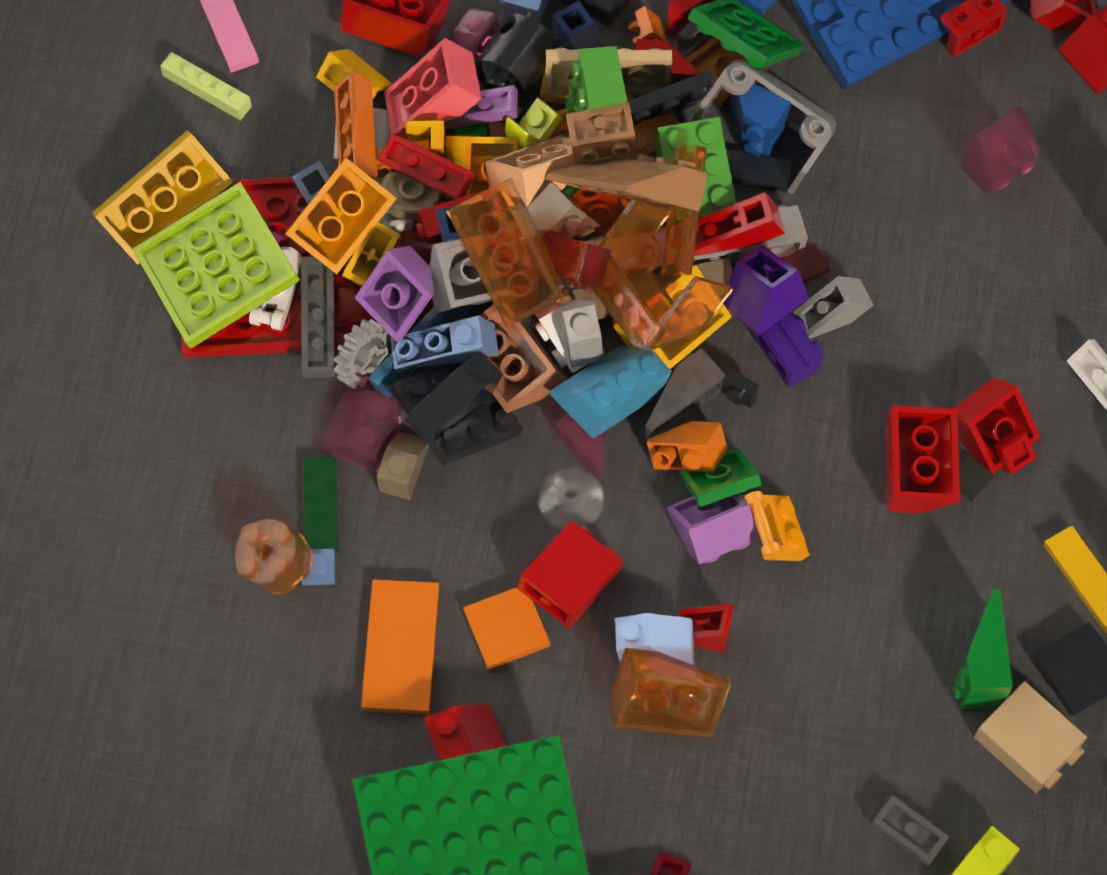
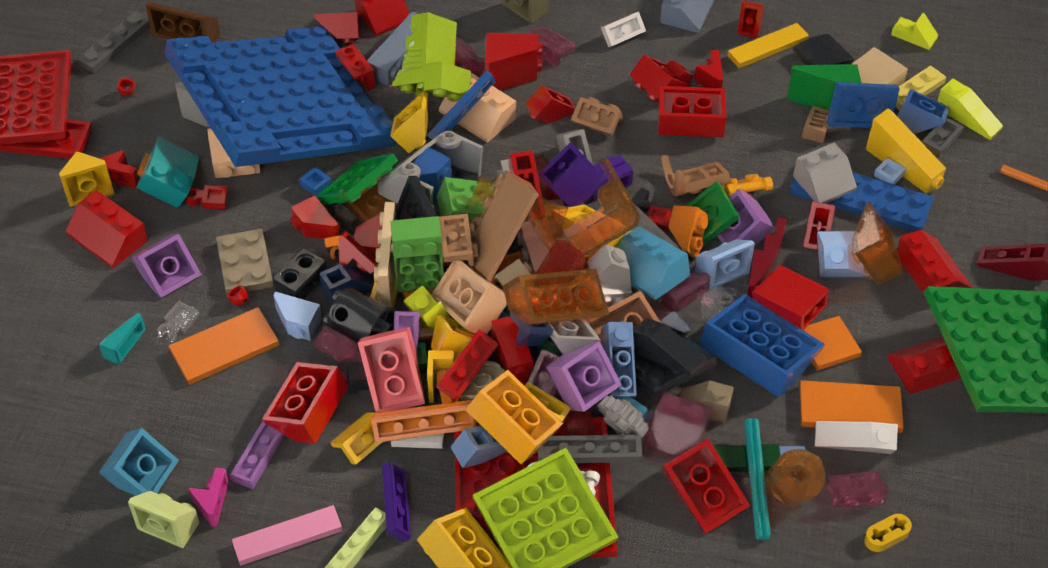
camera: 90 degrees left, 15 degrees down
none -> red slope [338,231,379,274]
none -> sand blue brick [367,12,417,86]
none -> dark purple tile [382,462,411,542]
none -> yellow slope [390,90,428,154]
none -> lime brick [392,12,471,101]
none -> blue tile [427,71,495,141]
none -> light nougat slope [439,73,516,143]
none -> red slope [485,33,543,91]
none -> red slope [525,85,576,124]
none -> clear pink bracket [529,26,577,66]
none -> medium nougat bracket [571,97,623,137]
none -> red tile [647,205,672,231]
none -> sand blue slope [660,311,691,333]
none -> red slope [660,439,750,534]
none -> medium nougat piece [661,155,731,197]
none -> red slope [694,50,723,88]
none -> light blue slope [695,239,755,290]
none -> blue slope [699,294,825,397]
none -> teal axle [744,418,771,540]
none -> dark red slope [747,217,787,298]
none -> blue plate [789,172,934,232]
none -> light grey slope [793,142,857,204]
none -> medium nougat slope [802,106,829,143]
none -> white slope [814,421,898,454]
none -> blue plate [827,82,900,128]
none -> clear pink bracket [827,471,889,509]
none -> yellow beam [864,514,912,552]
none -> yellow slope [866,109,946,194]
none -> light blue plate [874,158,906,185]
none -> light yellow plate [895,65,947,110]
none -> red slope [896,230,973,294]
none -> blue slope [897,89,950,134]

